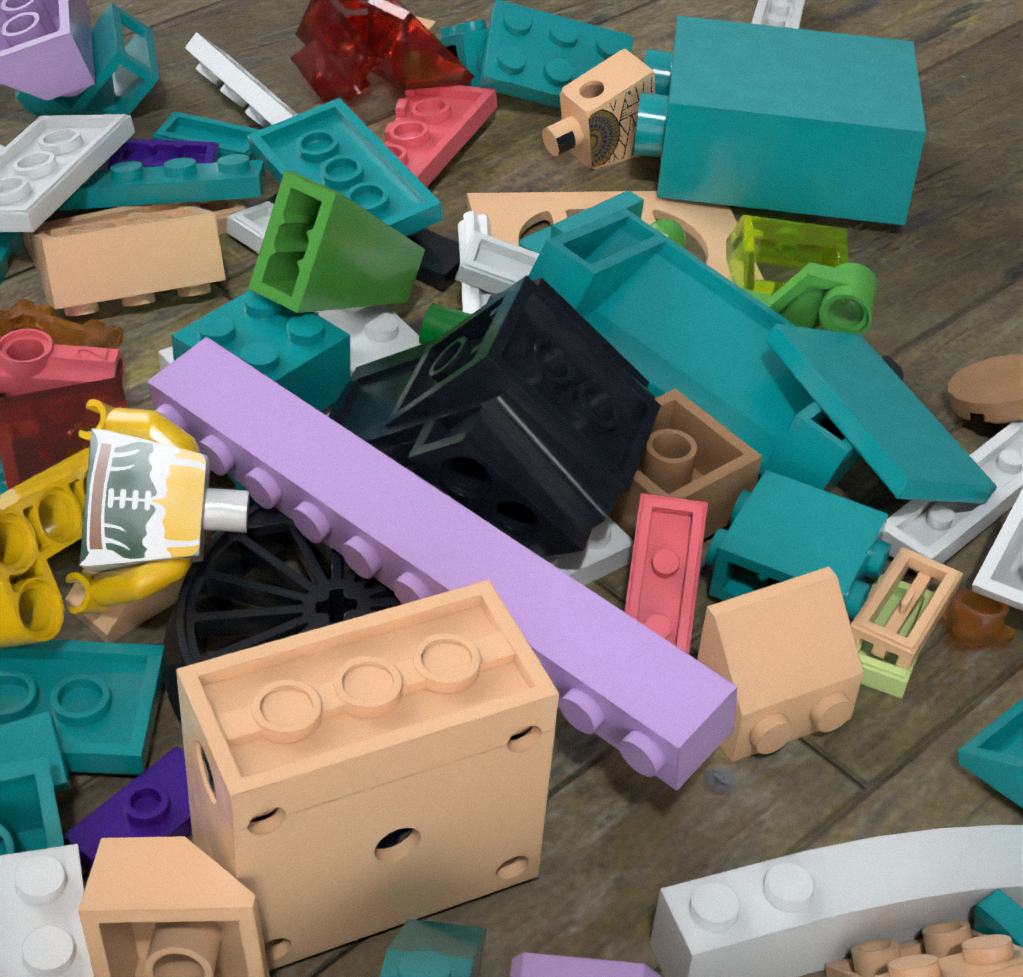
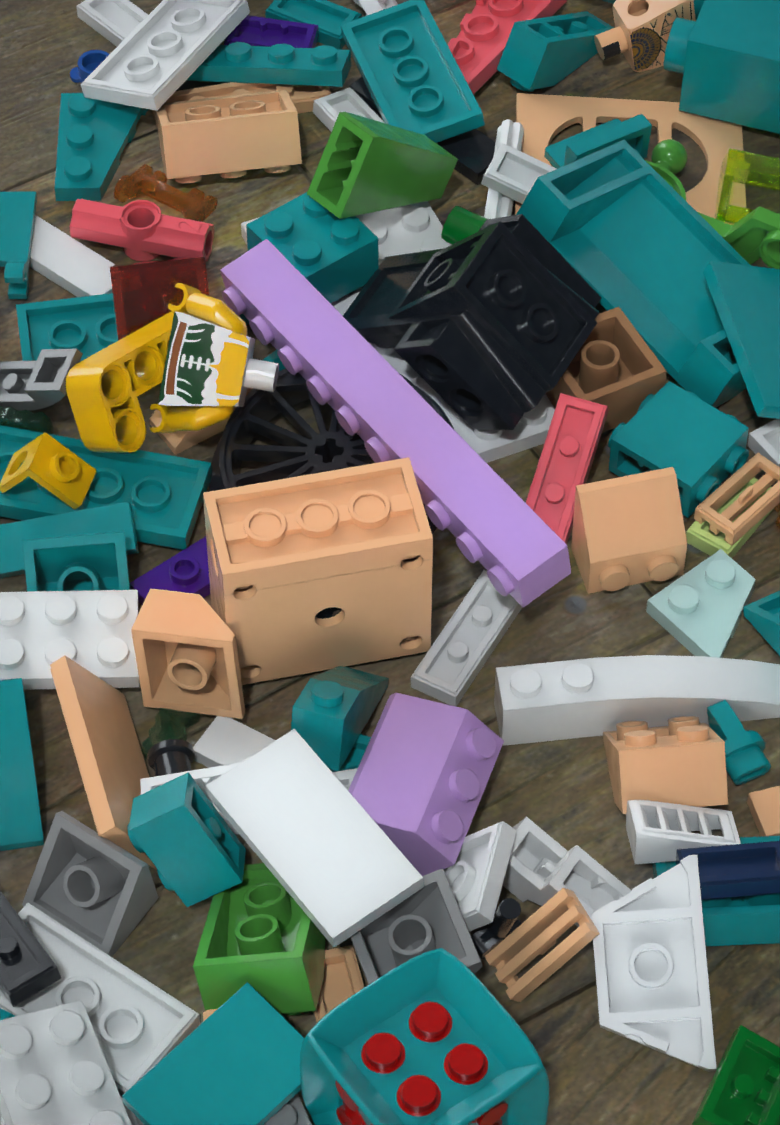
camera: 15 degrees right, 10 degrees up
none -> white tile [411,570,522,706]
none -> teal slope [496,11,614,92]
none -> light aqua wing [646,549,756,658]

